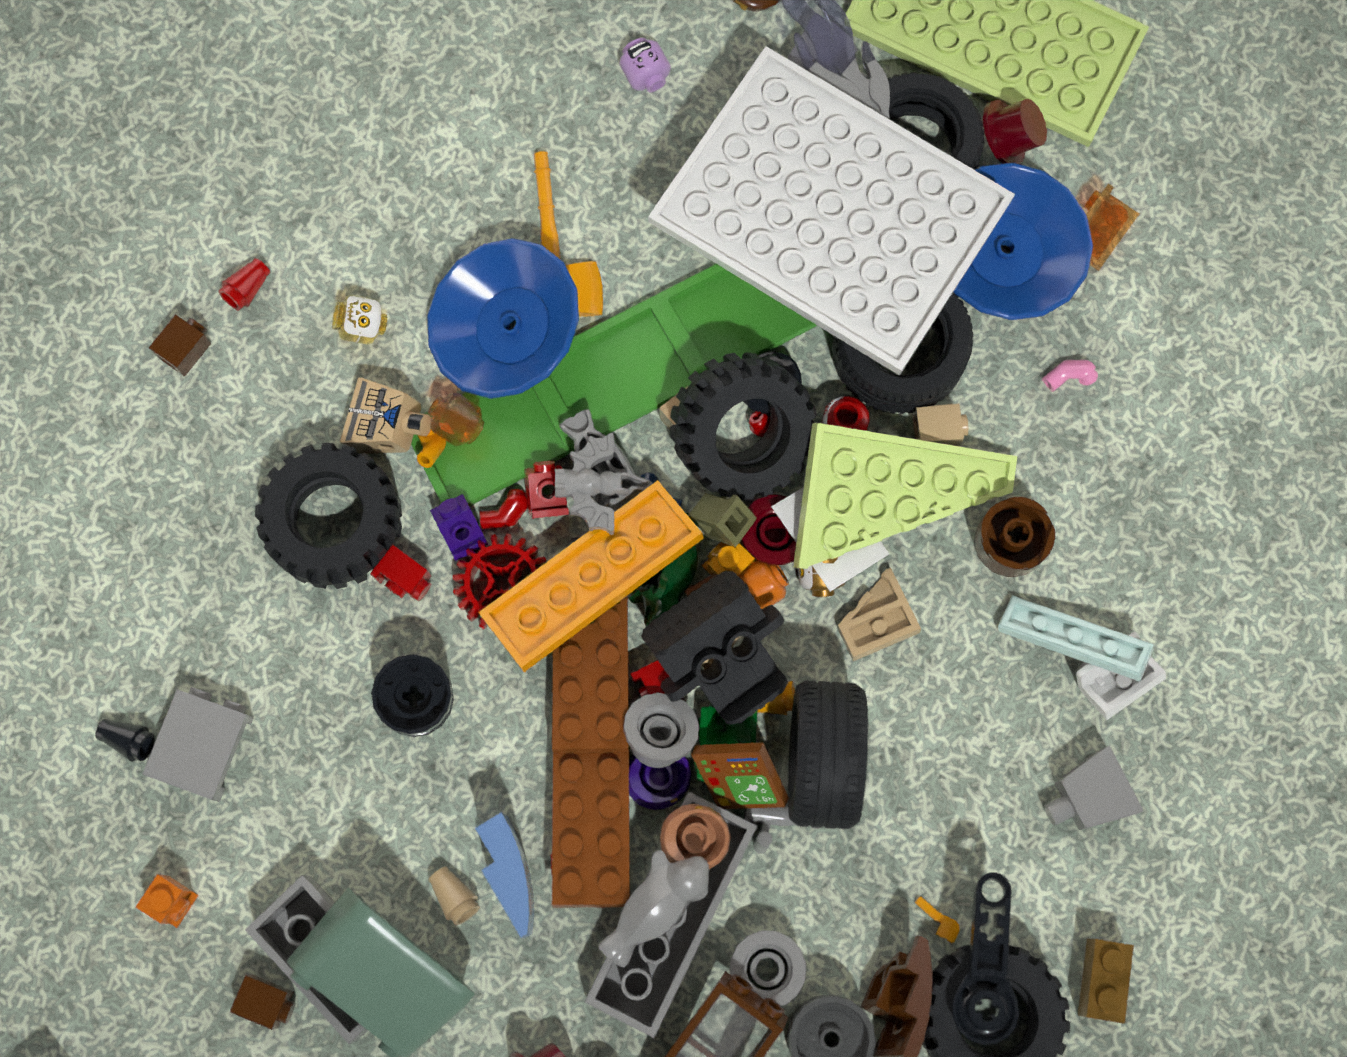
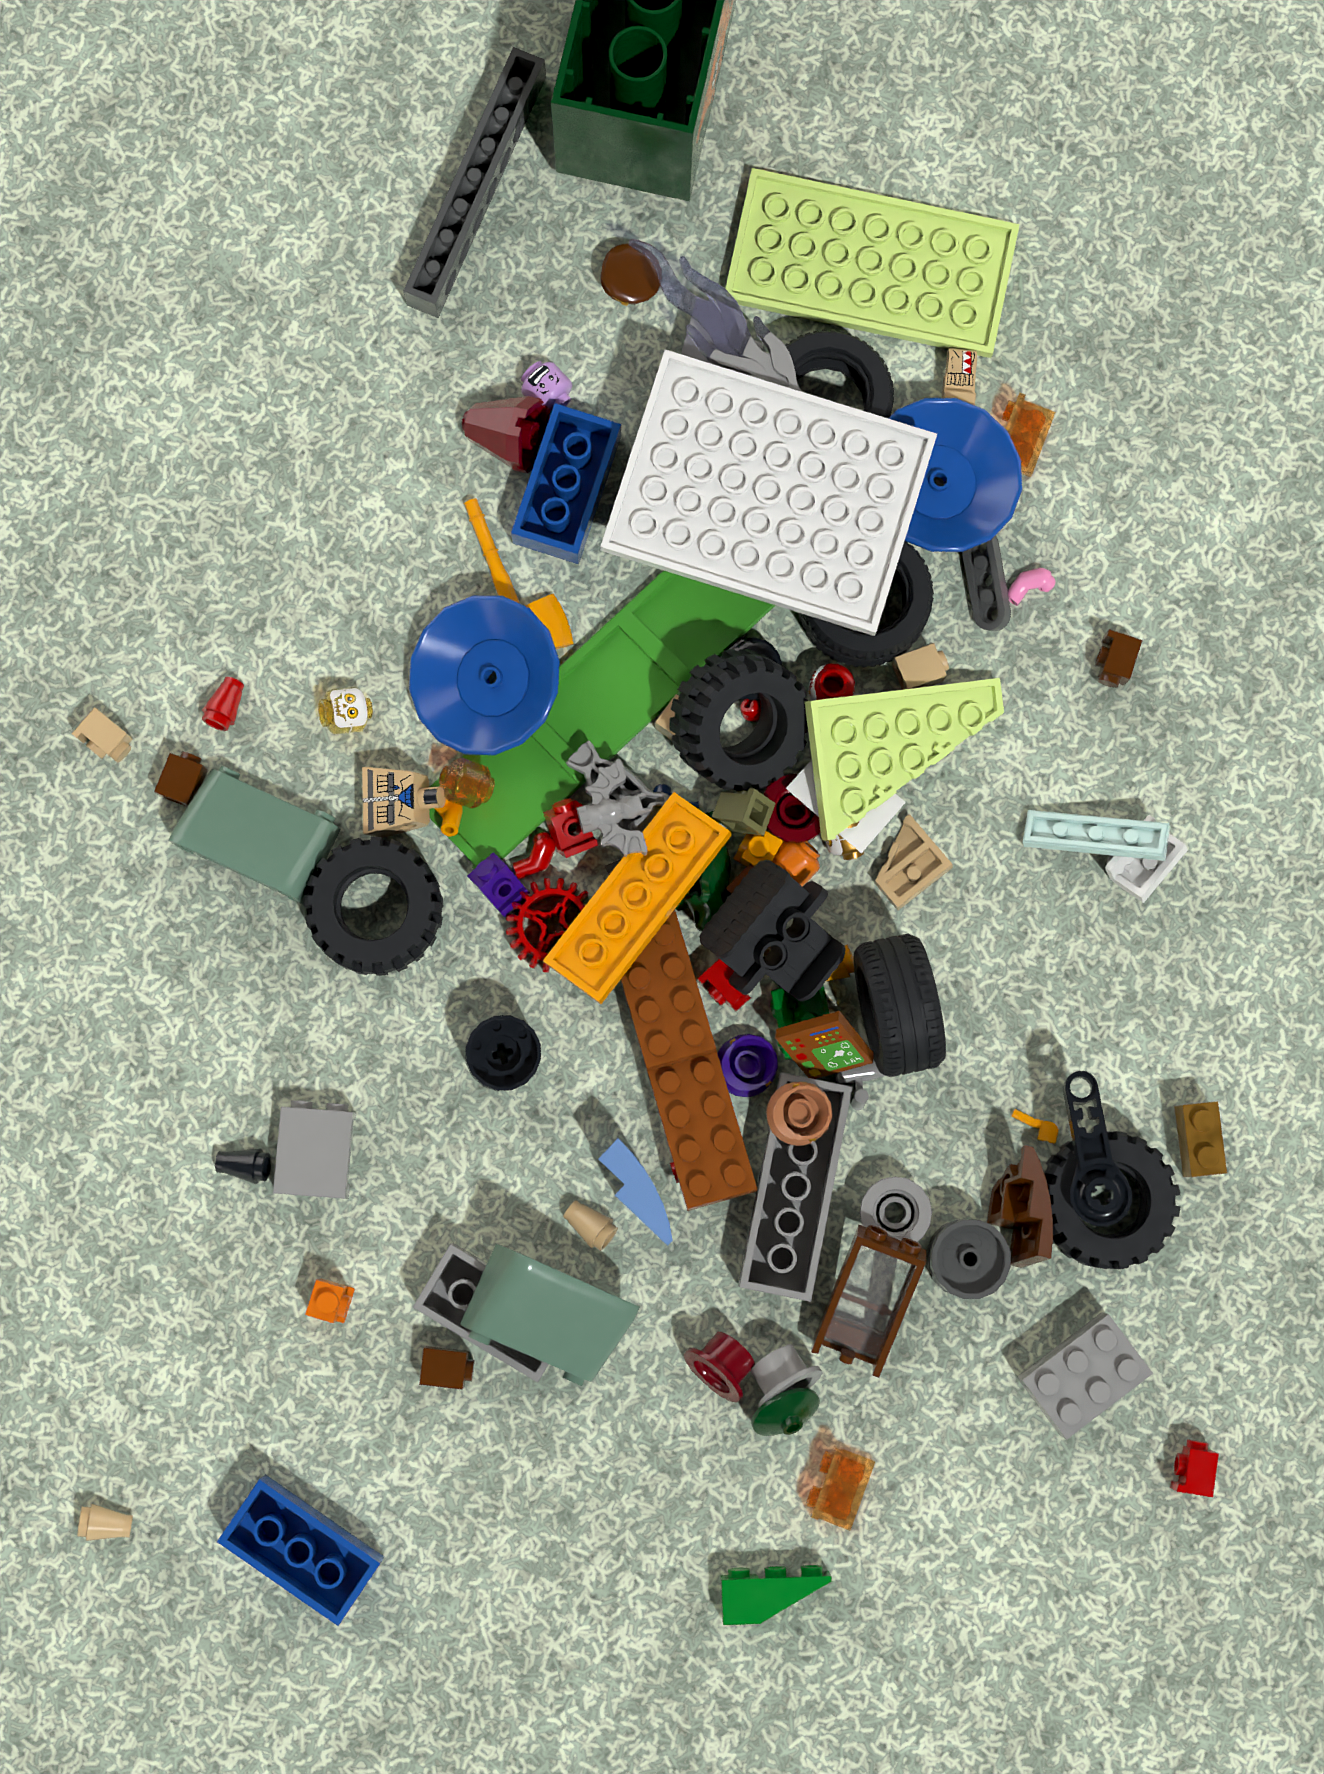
camera: 20 degrees left, 5 degrees up
red brick [370,545,432,601] -> none
light grey animal [599,850,709,968] -> none
light grey piece [623,693,699,768] -> none
reddish brown brick [975,497,1055,577] -> none
dark red piece [983,98,1047,165] -> none
light grey torso [1044,746,1144,830] -> none
none -> tan brick [72,707,133,763]
none -> sand green windscreen [168,766,341,905]
none -> dark red cone [462,396,550,474]
none -> blue brick [511,403,621,564]
none -> tan leg [942,348,977,405]
none -> dark grey plate [962,535,1011,631]
none -> reddish brown brick [1095,629,1142,688]

